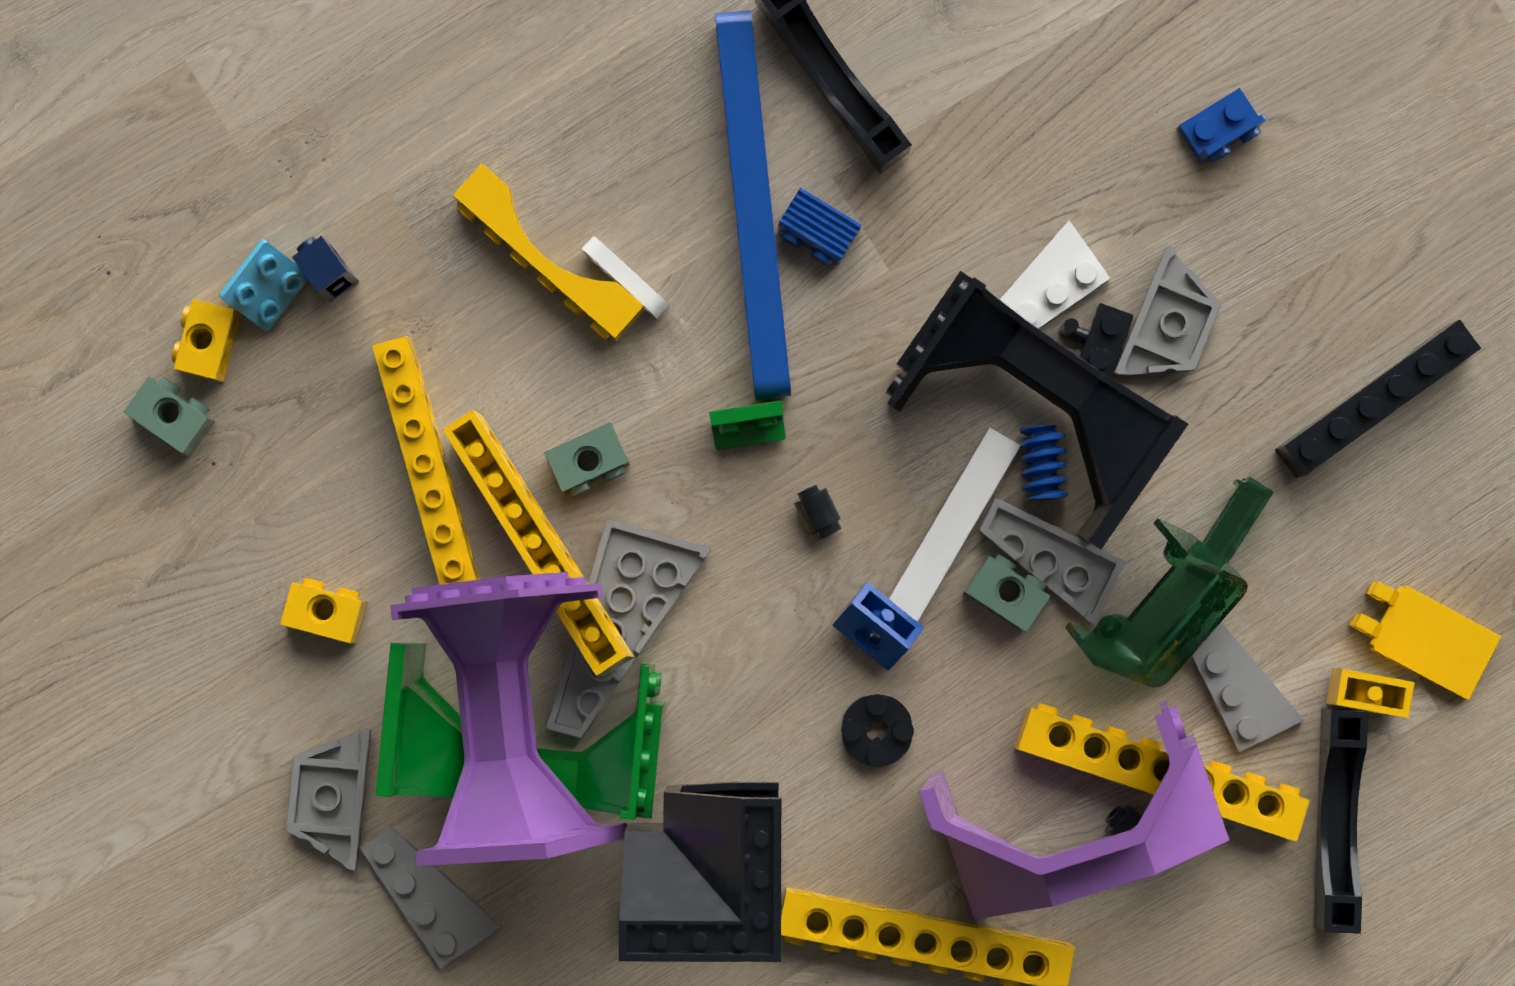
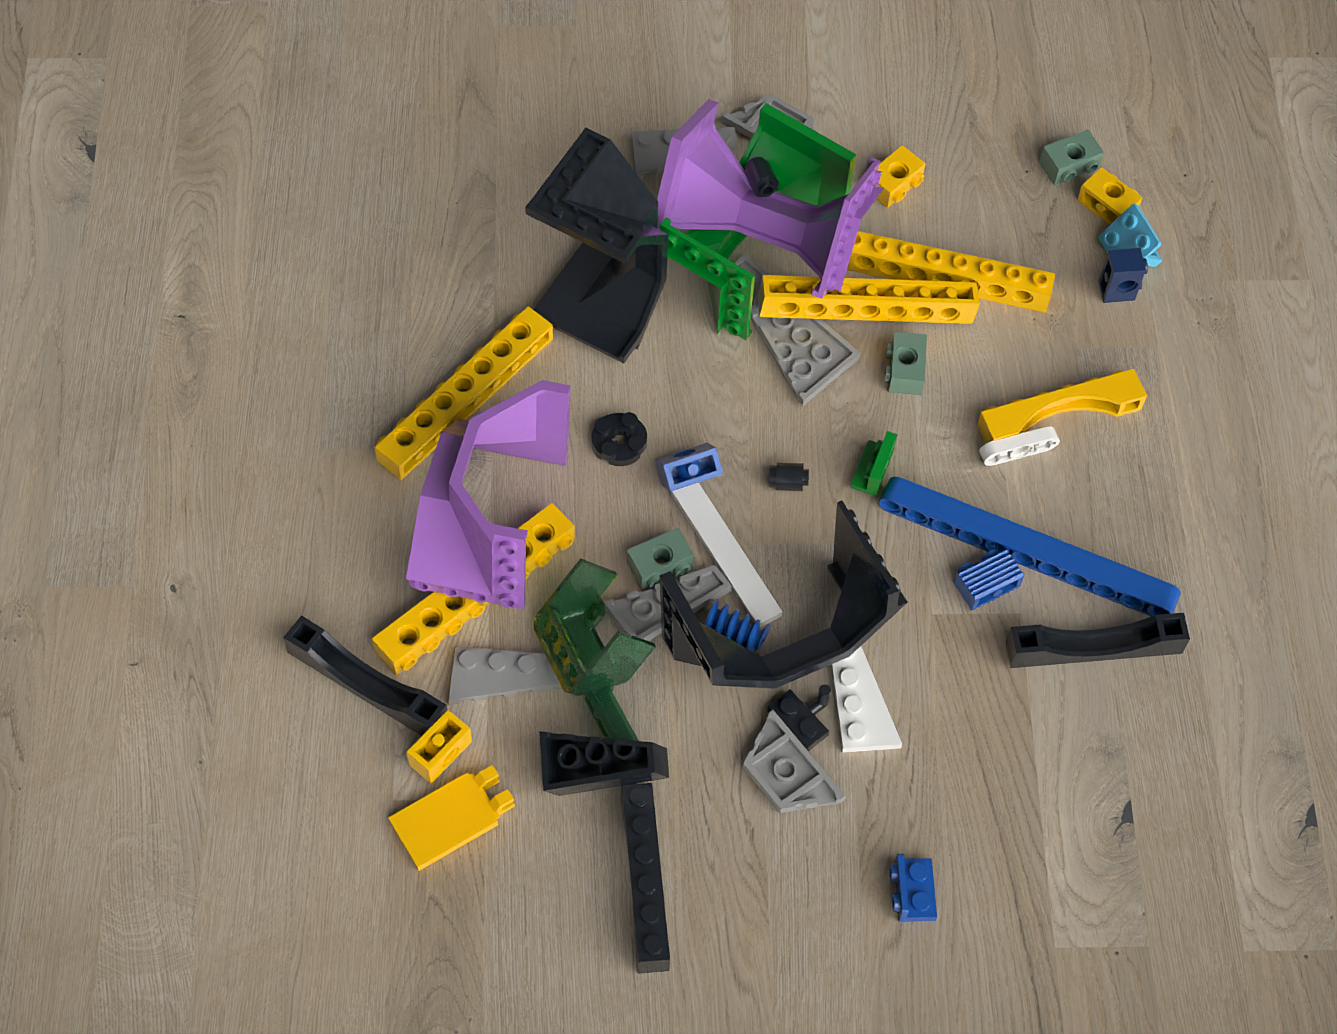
camera: 120 degrees right, 25 degrees down
none -> black wedge [539,731,669,796]
none -> black brick [745,157,779,197]

